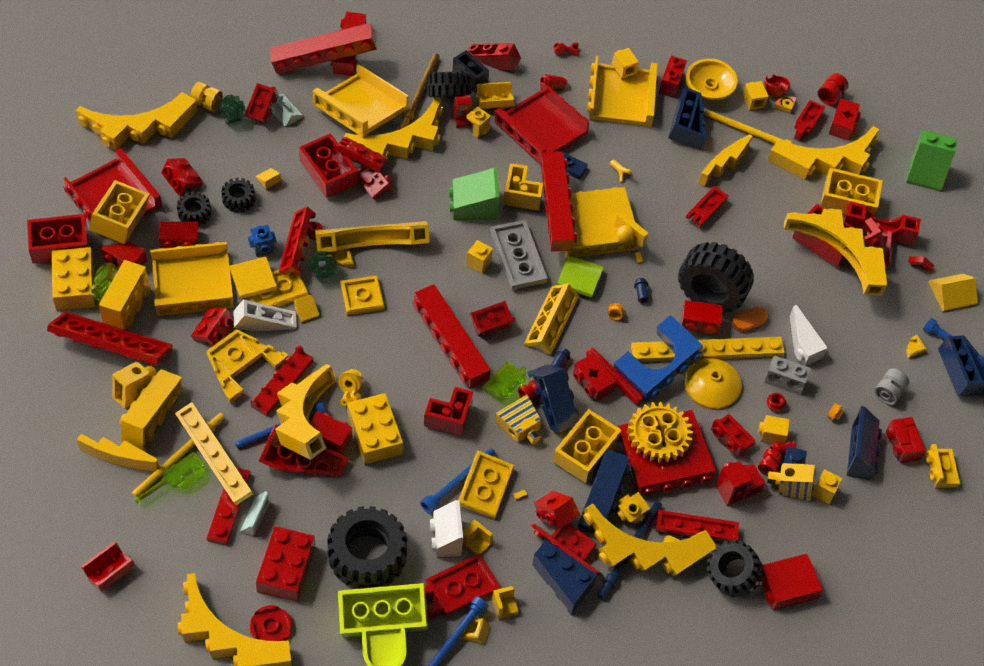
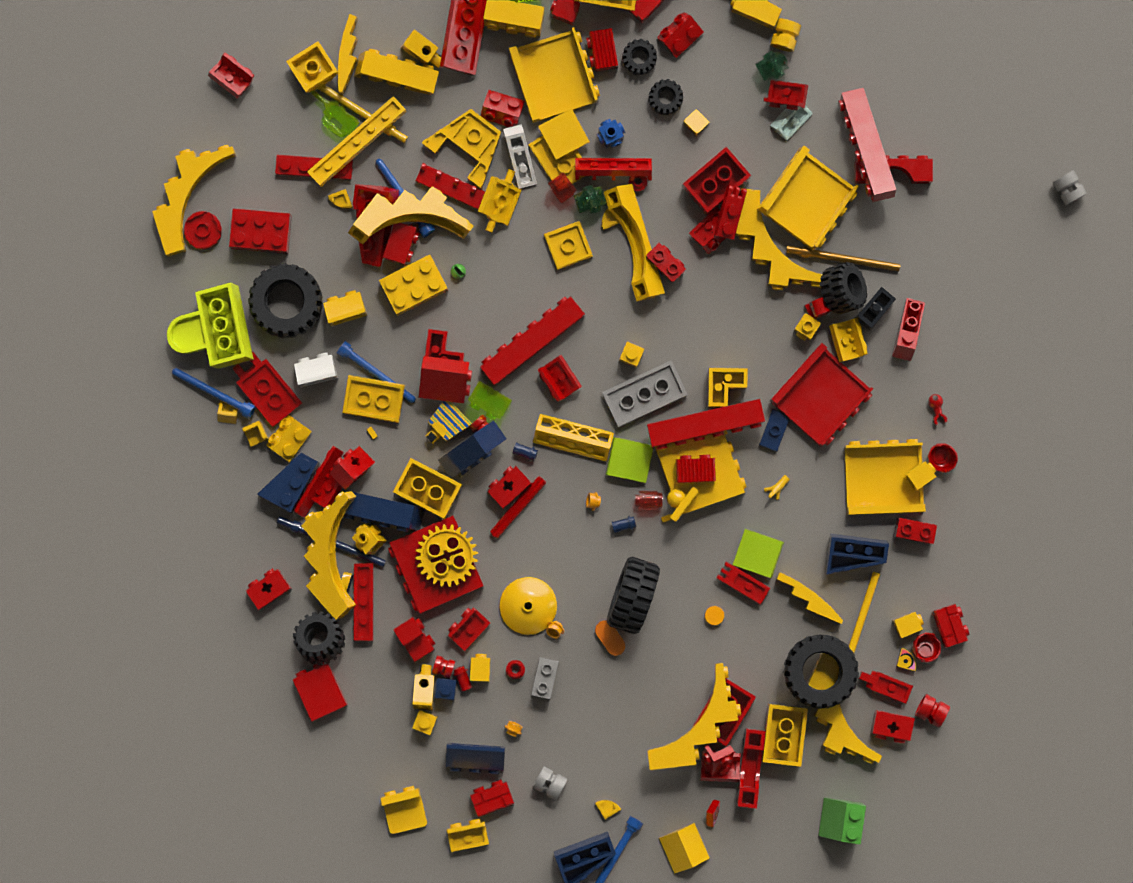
camera: 85 degrees right, 30 degrees up
light aqua slope [240,491,270,537] -> none
yellow slope [294,295,320,322] -> none
yellow piece [338,369,364,406] -> none
slope [449,168,499,220] -> none
yellow panel [463,519,493,555] -> none
red cone [540,74,567,90] -> none
blue arch [614,315,703,401] -> none
yellow plate [631,337,785,363] -> none
red brick [681,300,723,334] -> none
yellow dish [686,59,738,100] -> none
white slope [790,305,827,366] -> none
none -> red brick [246,568,292,610]
none -> yellow bracket [266,415,312,462]
none -> yellow slope [286,41,339,93]
none -> yellow slope [323,290,368,327]
none -> yellow tile [328,189,353,209]
none -> yellow bracket [380,785,427,834]
none -> red brick [418,356,472,404]
none -> bright green hinge [451,264,466,279]
none -> yellow plate [478,169,521,233]
none -> light orange plate [546,621,565,639]
none -> clear red panel [548,172,577,203]
none -> clear red brick [635,491,663,510]
none -> red bracket [646,243,686,282]
none -> red brick [676,454,716,483]
none -> light orange tile [705,606,724,625]
none -> lime slope [733,529,784,579]
none -> black tyre [783,634,859,709]
none -> red hair [928,443,958,473]
none -> red brick [932,604,970,648]

